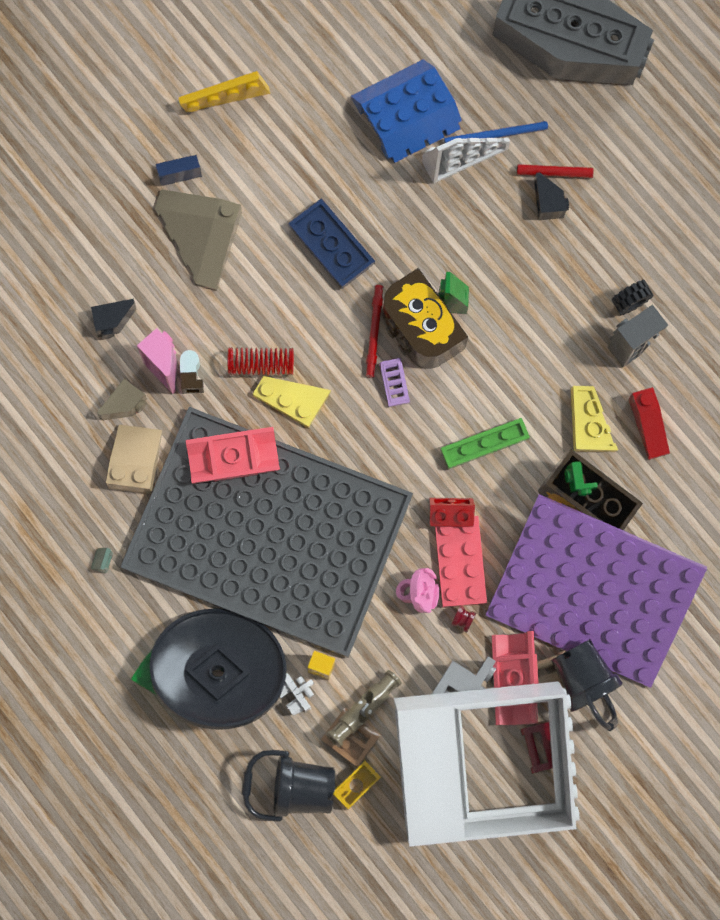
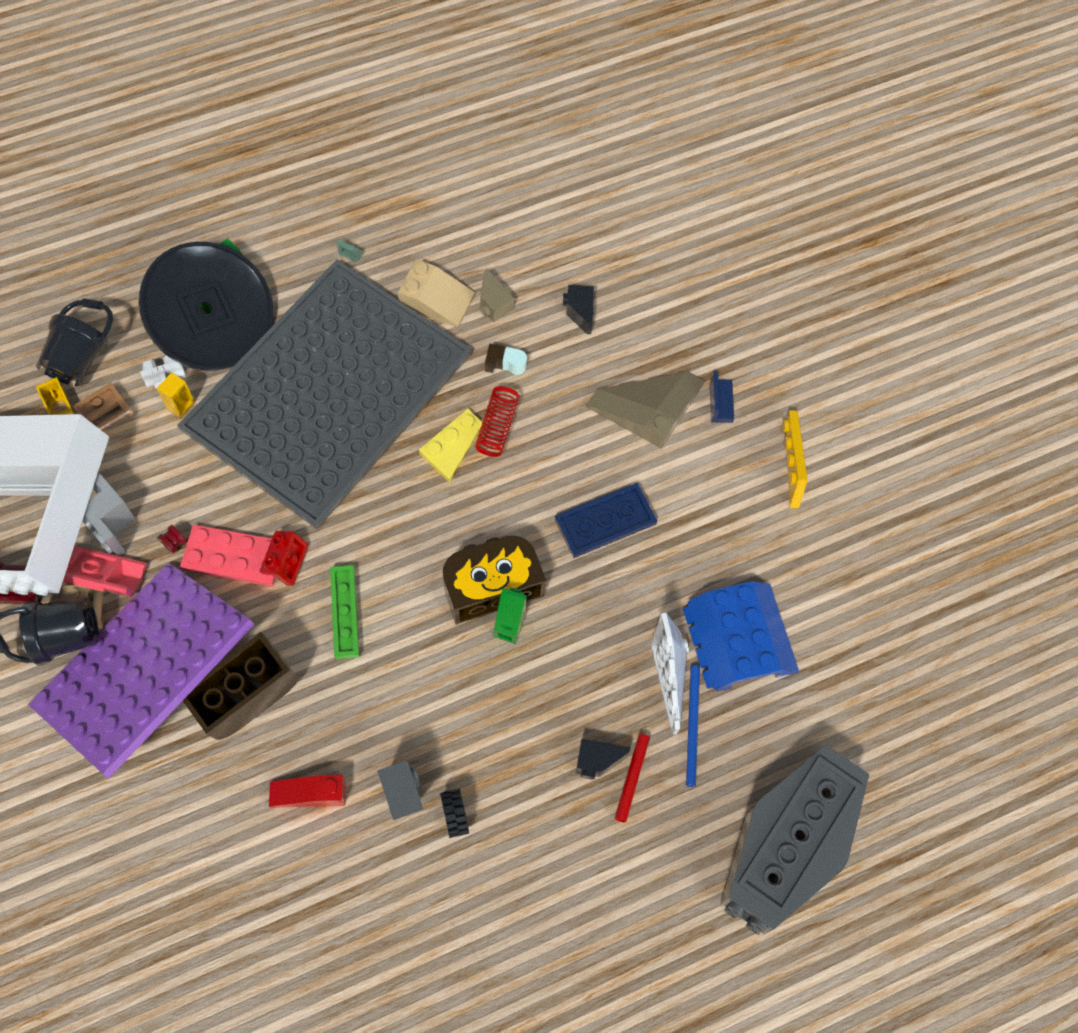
camera: 105 degrees right, 10 degrees down
bright pink slope [137,328,177,394] -> none
coral piece [186,427,280,484] -> none
dark tan piece [326,670,402,748] -> none
red piece [365,285,384,378] -> none
lavender slope [379,358,410,407] -> none
bright pink tile [396,568,439,613] -> none
green bracket [565,462,598,496] -> none
light yellow wing [571,386,618,452] -> none

